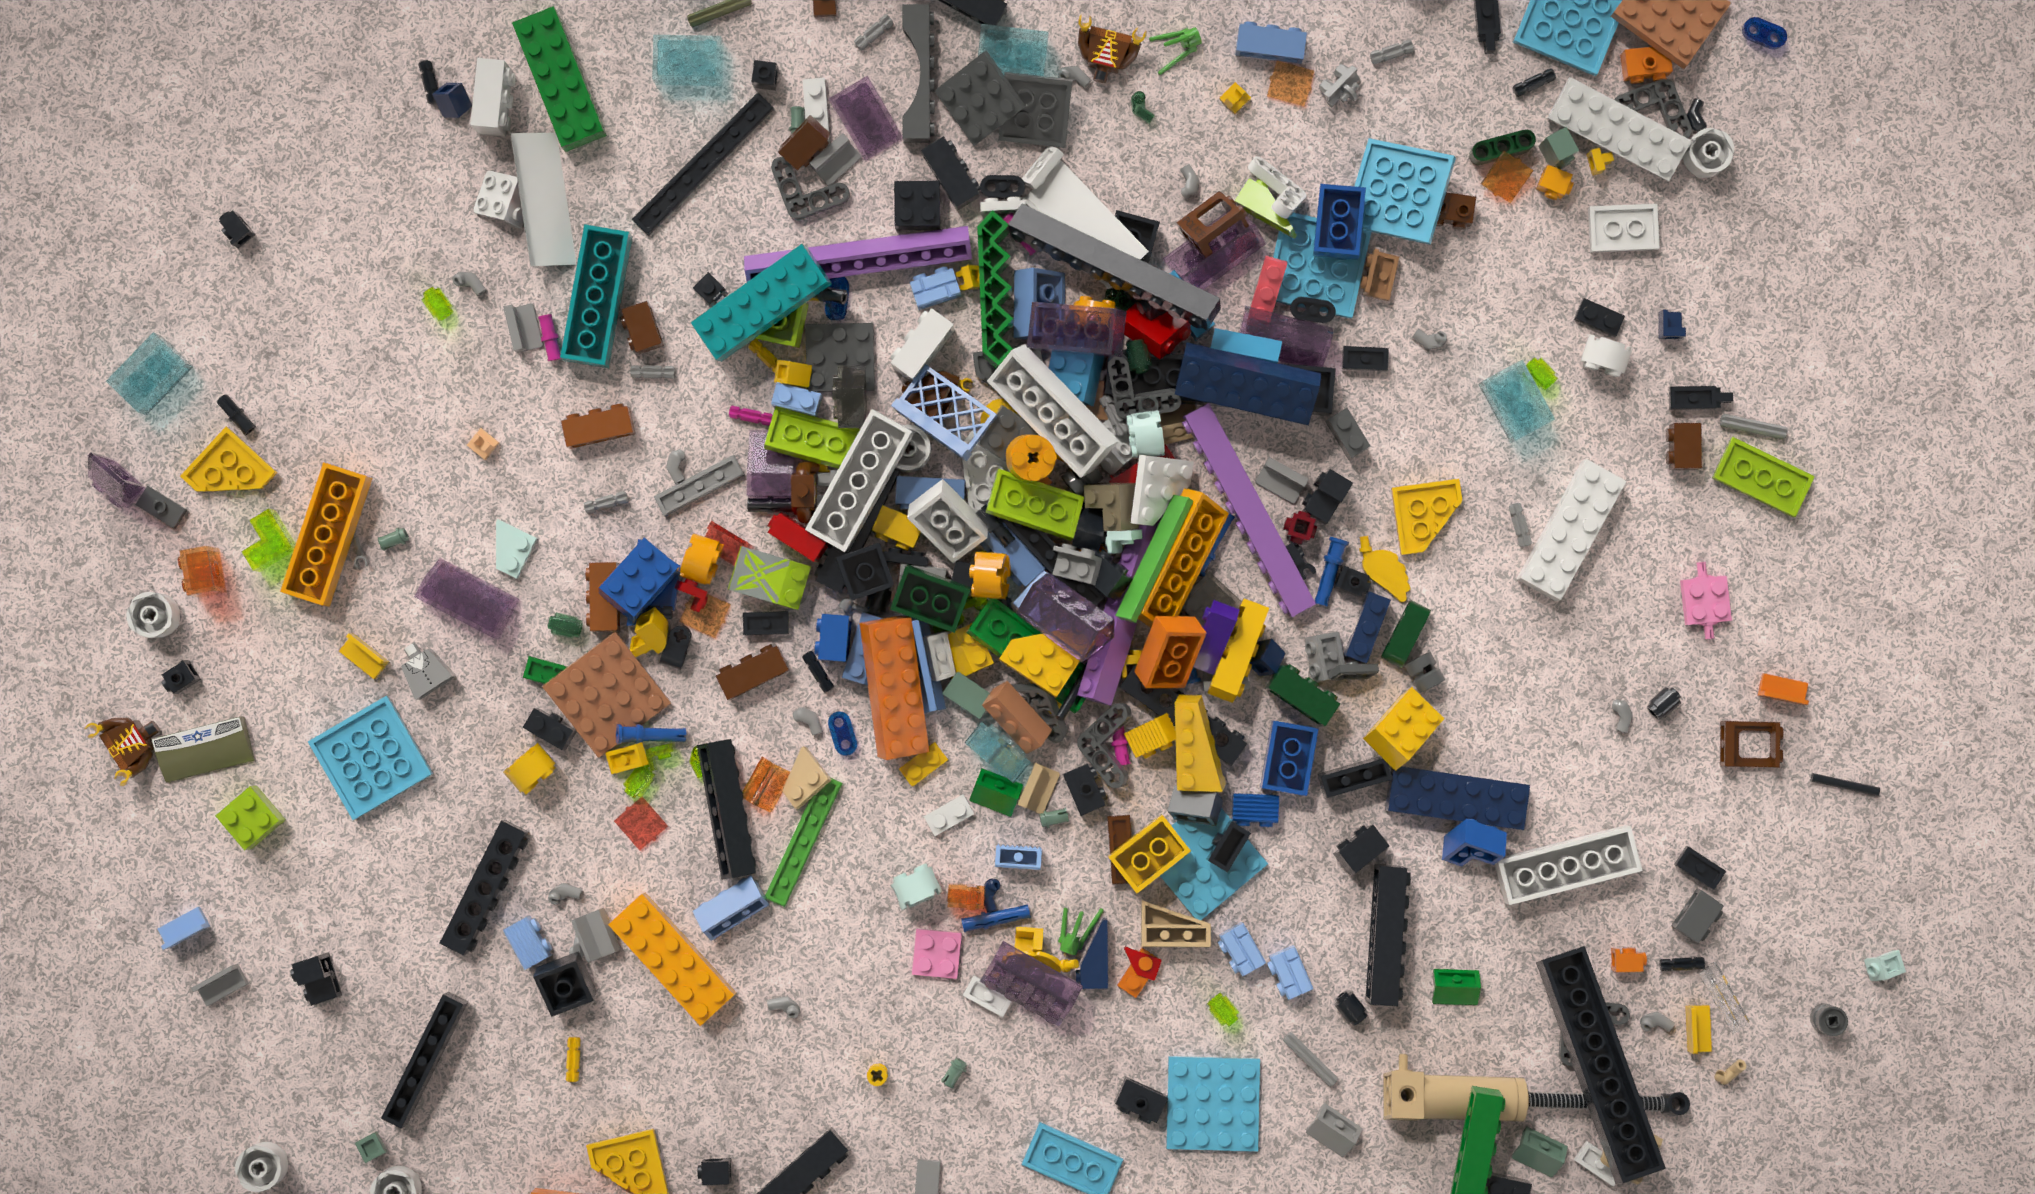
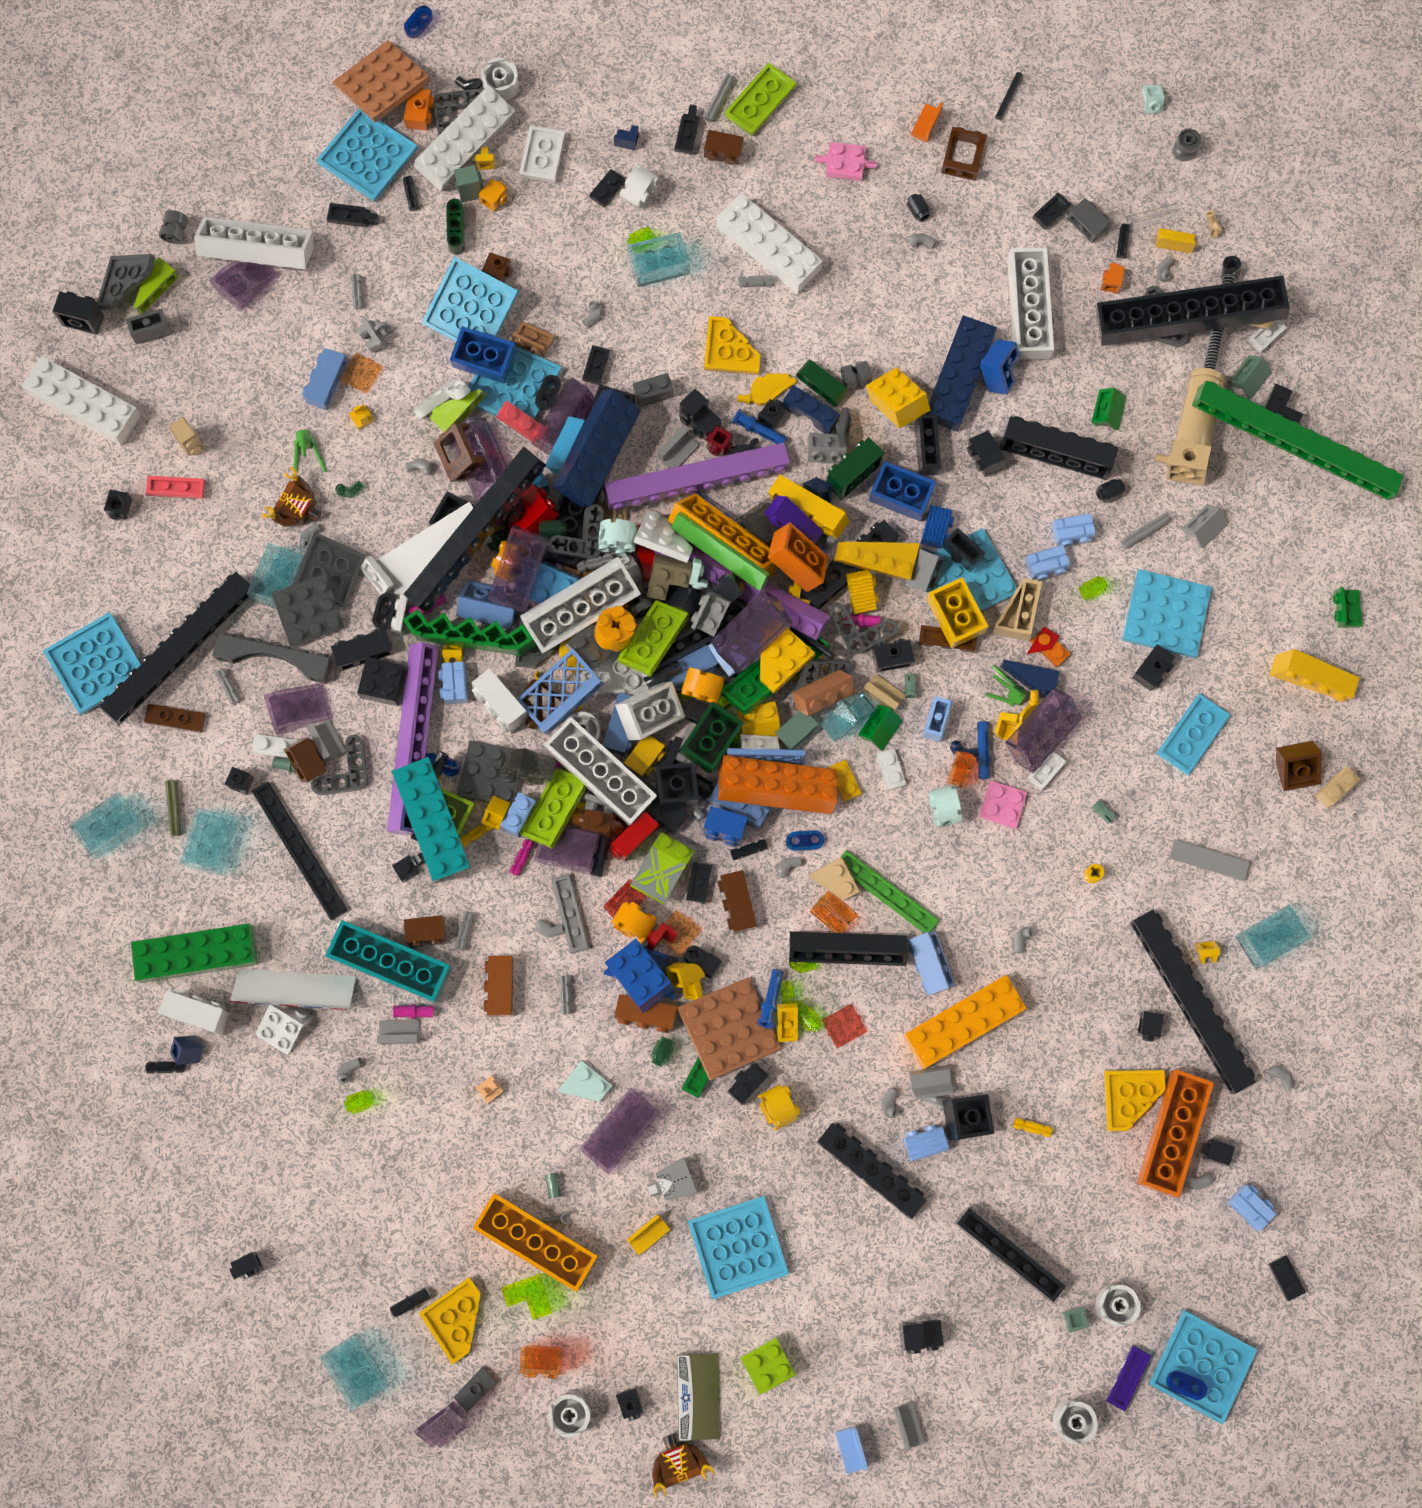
camera: 85 degrees left, 10 degrees down
clear orange piece [1480,151,1534,203] -> none

